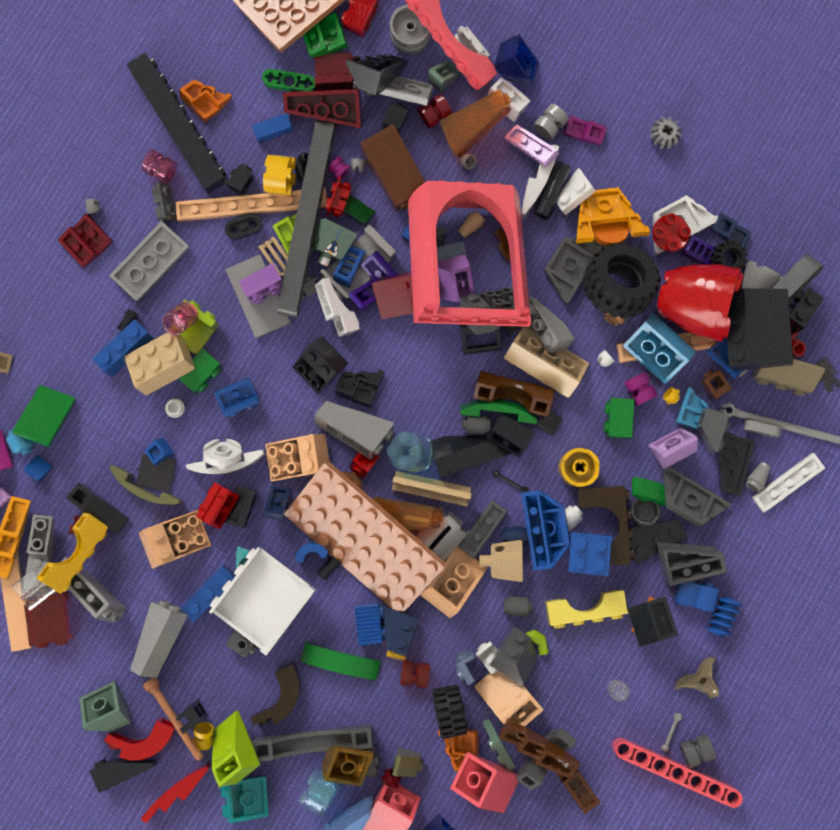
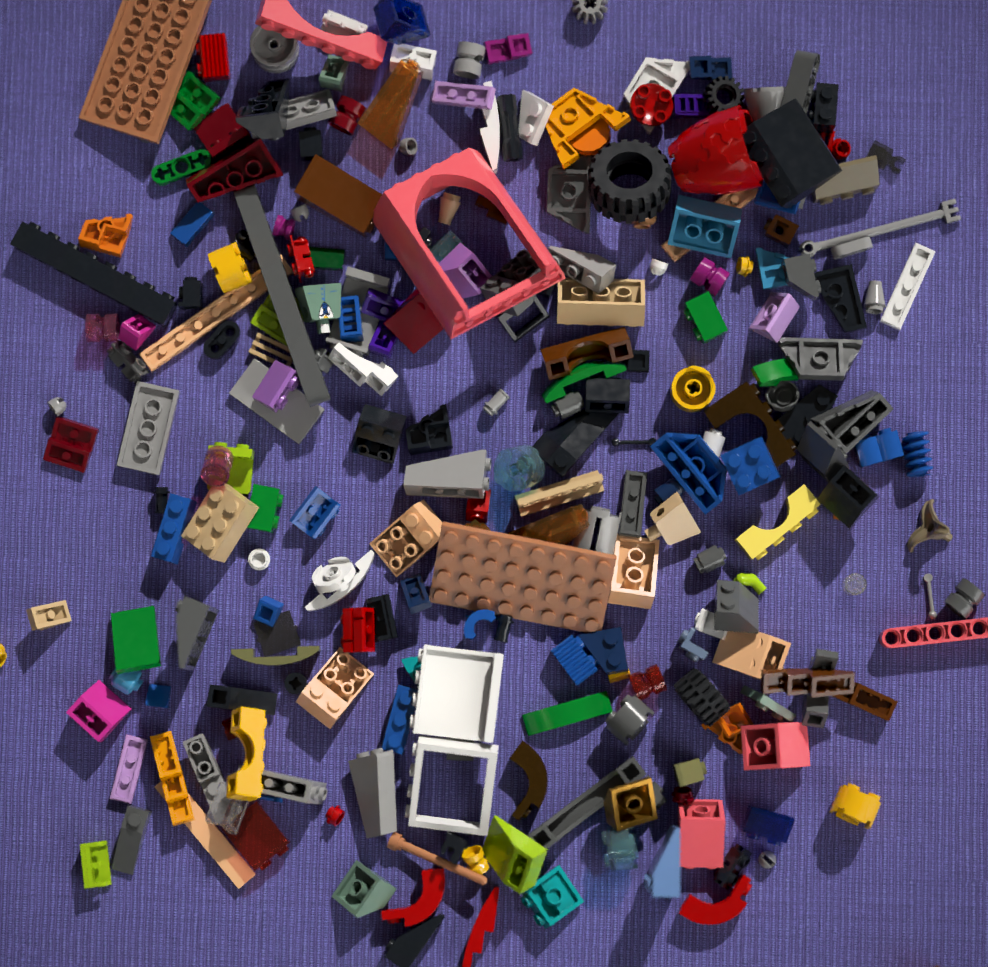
camera: 20 degrees left, 0 degrees up
none -> dark pink slope [118,314,156,351]
none -> dark grey slope [175,596,219,671]
none -> black wheel [285,673,308,695]
none -> red plate [325,805,345,827]
none -> white window [405,735,499,836]
none -> light grey pin [483,389,510,417]
none -> dark grey brick [605,694,655,746]
none -> dark grey slope [797,421,850,483]

